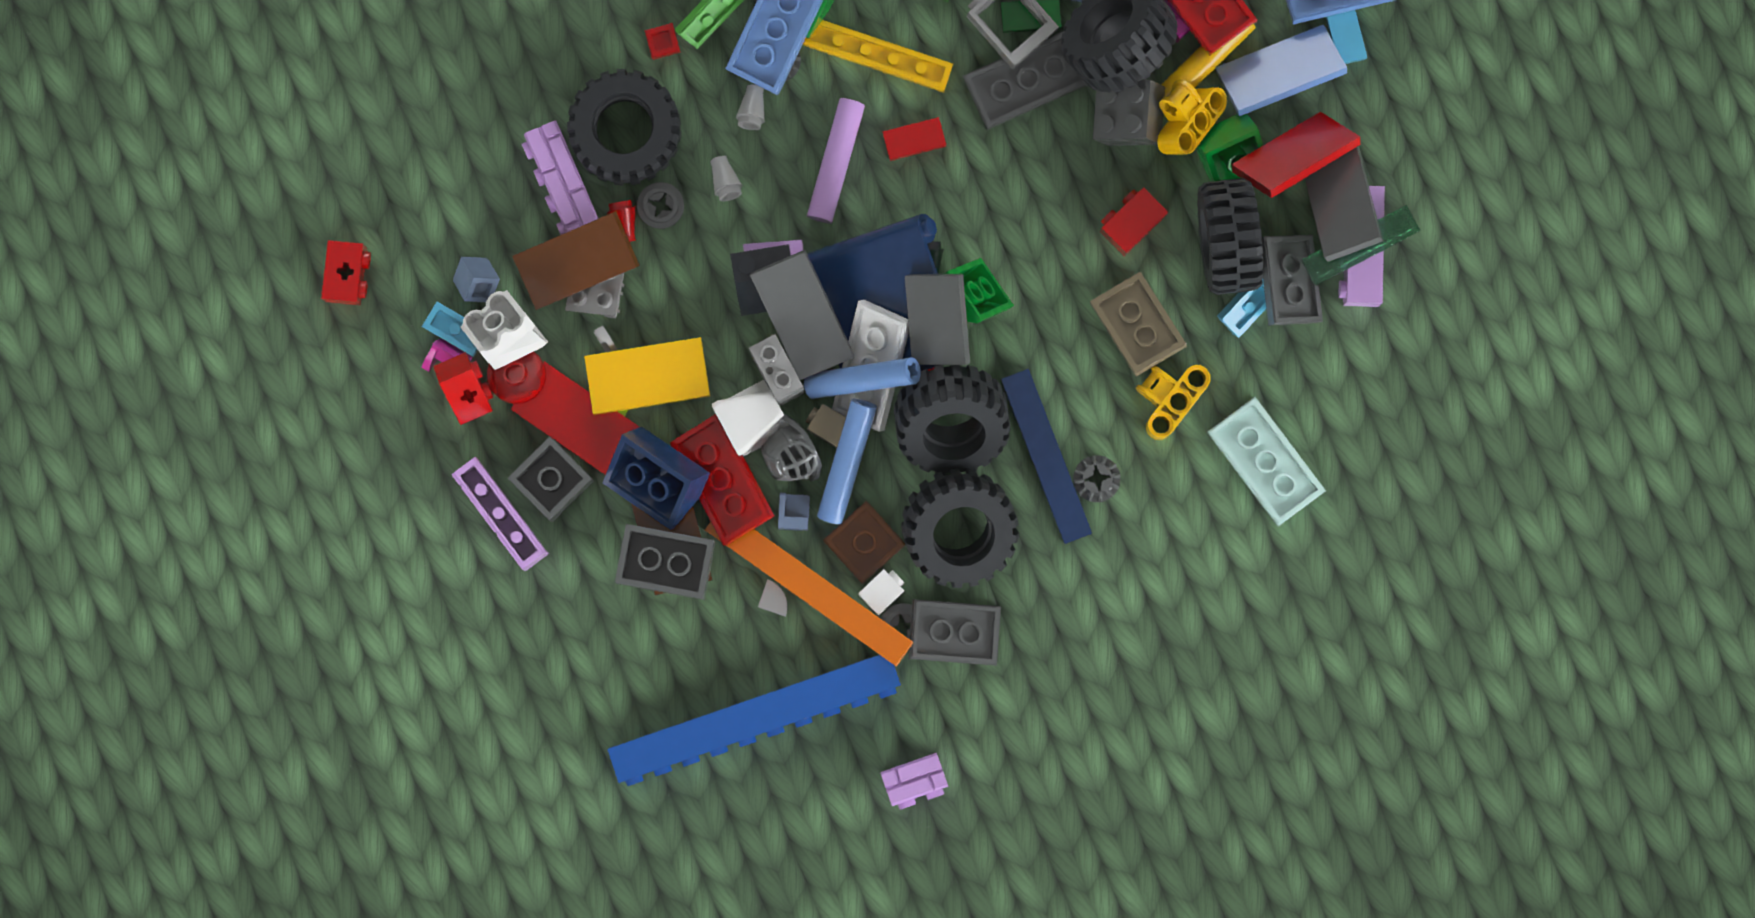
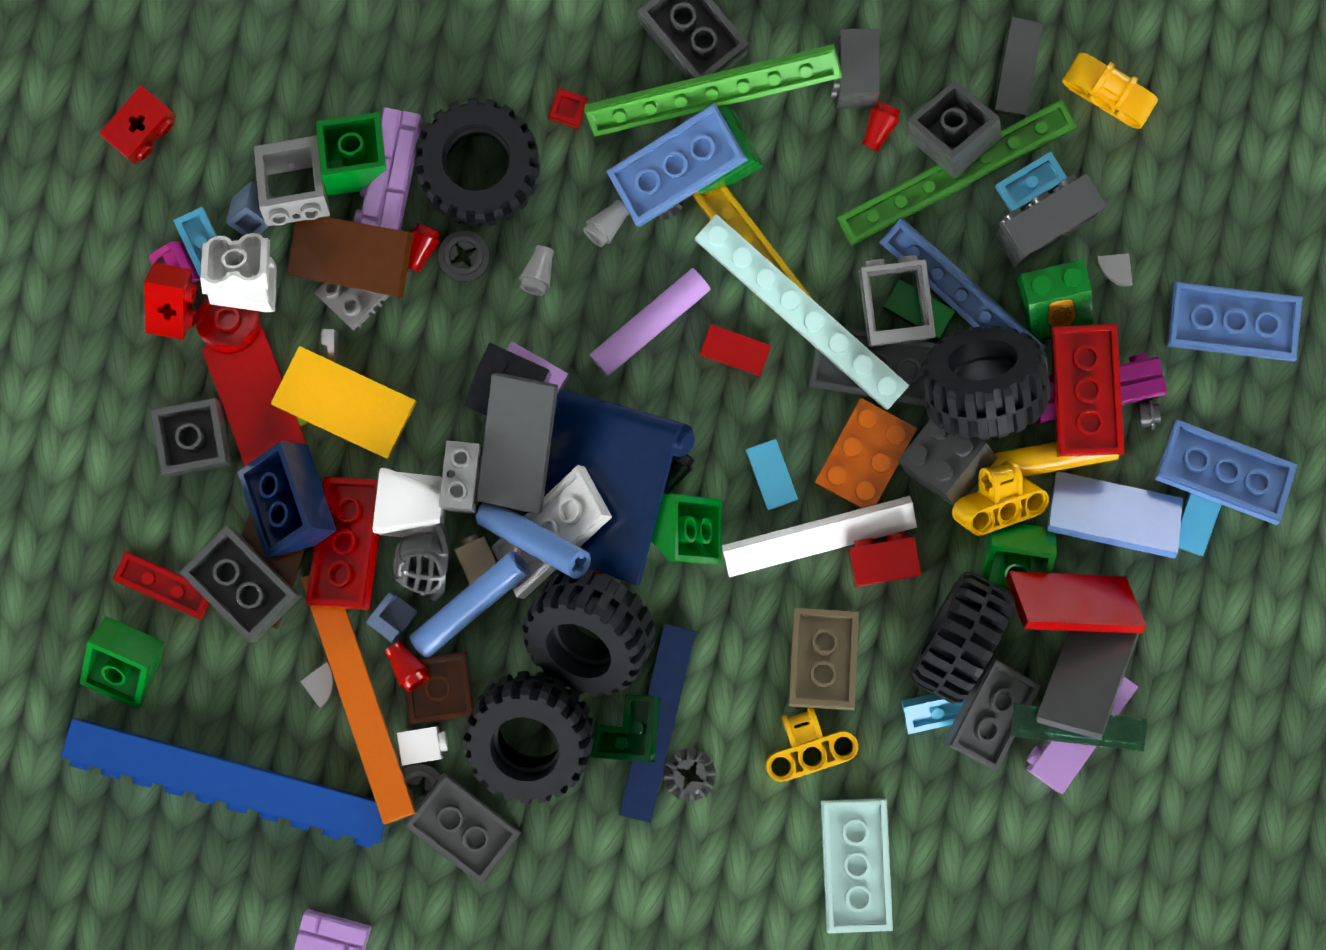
camera: 35 degrees right, 0 degrees up
lavender brick [452,457,549,571] -> none
dark grey tile [905,274,970,365] -> none
none -> green slope [79,616,165,710]
none -> red tile [112,550,210,620]
none -> light grey window [254,135,330,227]
none -> green slope [316,112,387,196]
none -> red cone [385,641,429,692]
none -> dark green plate [590,694,660,763]
none -> light aqua plate [695,214,910,411]
none -> white tile [722,496,917,577]
none -> medium azure tile [745,439,798,511]
none -> orange plate [814,398,918,509]

